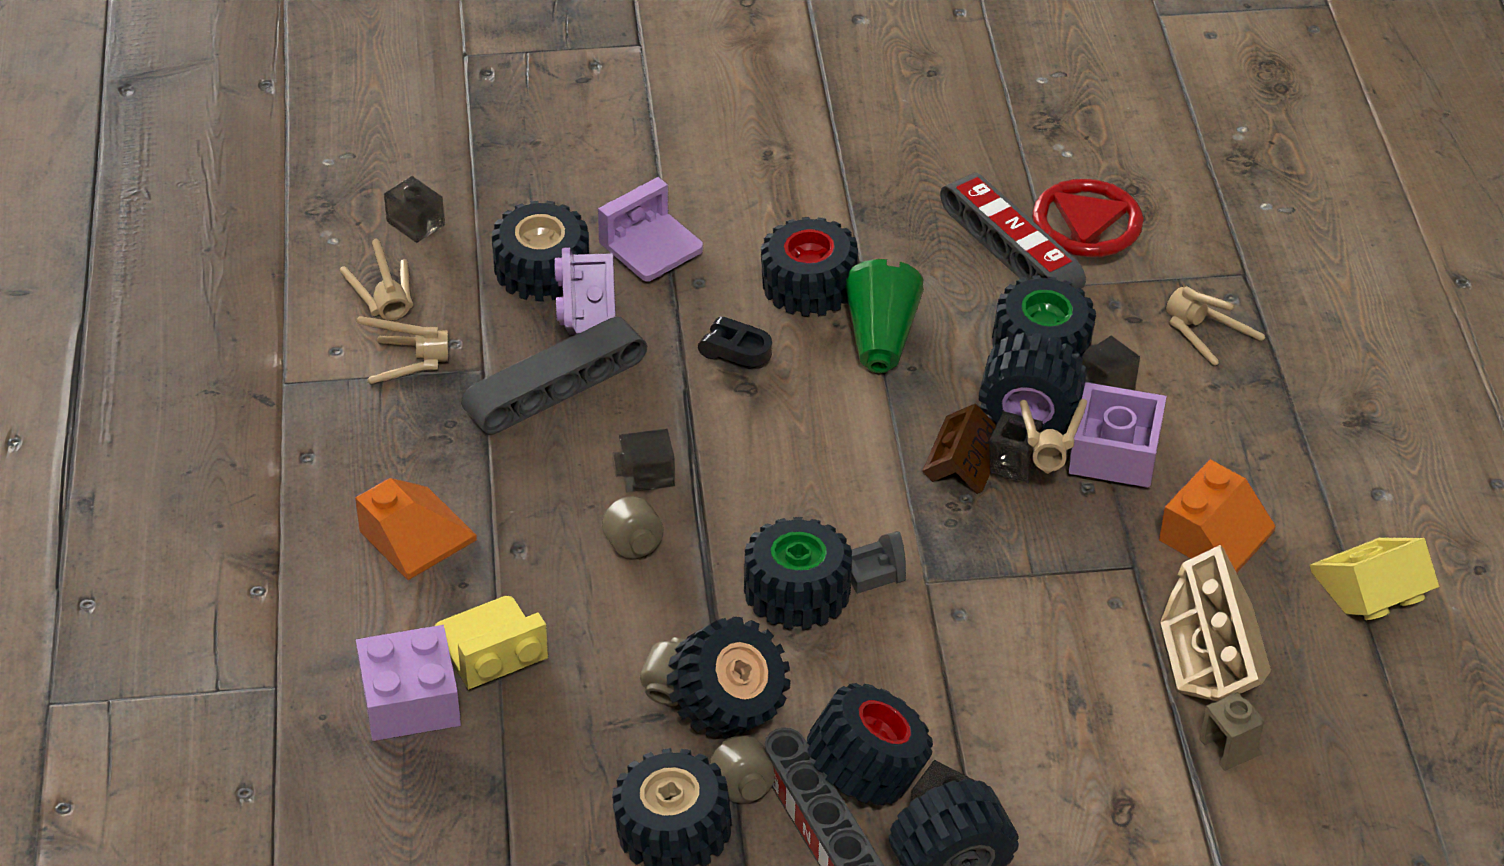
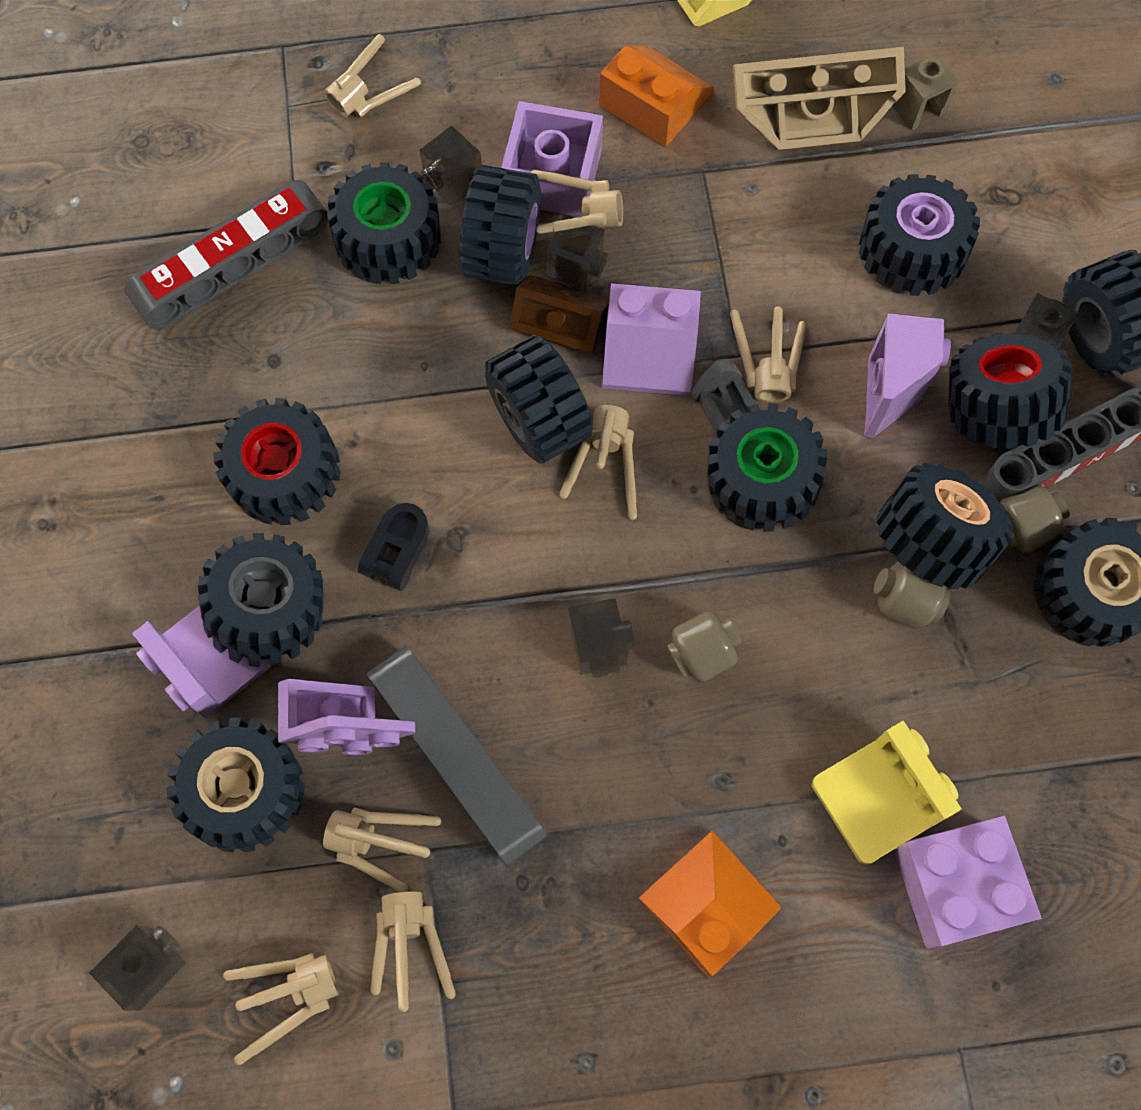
camera: 90 degrees left, 25 degrees up
green cone [845,259,924,373] -> none
red piece [1032,179,1144,258] -> none
none -> black wheel [198,533,324,667]
none -> tan plant [323,807,442,892]
none -> black wheel [484,335,592,464]
none -> tan plant [560,405,637,520]
none -> lavender slope [602,283,701,396]
none -> tan plant [730,306,807,402]
none -> black wheel [859,174,980,296]
none -> lavender slope [864,313,951,438]

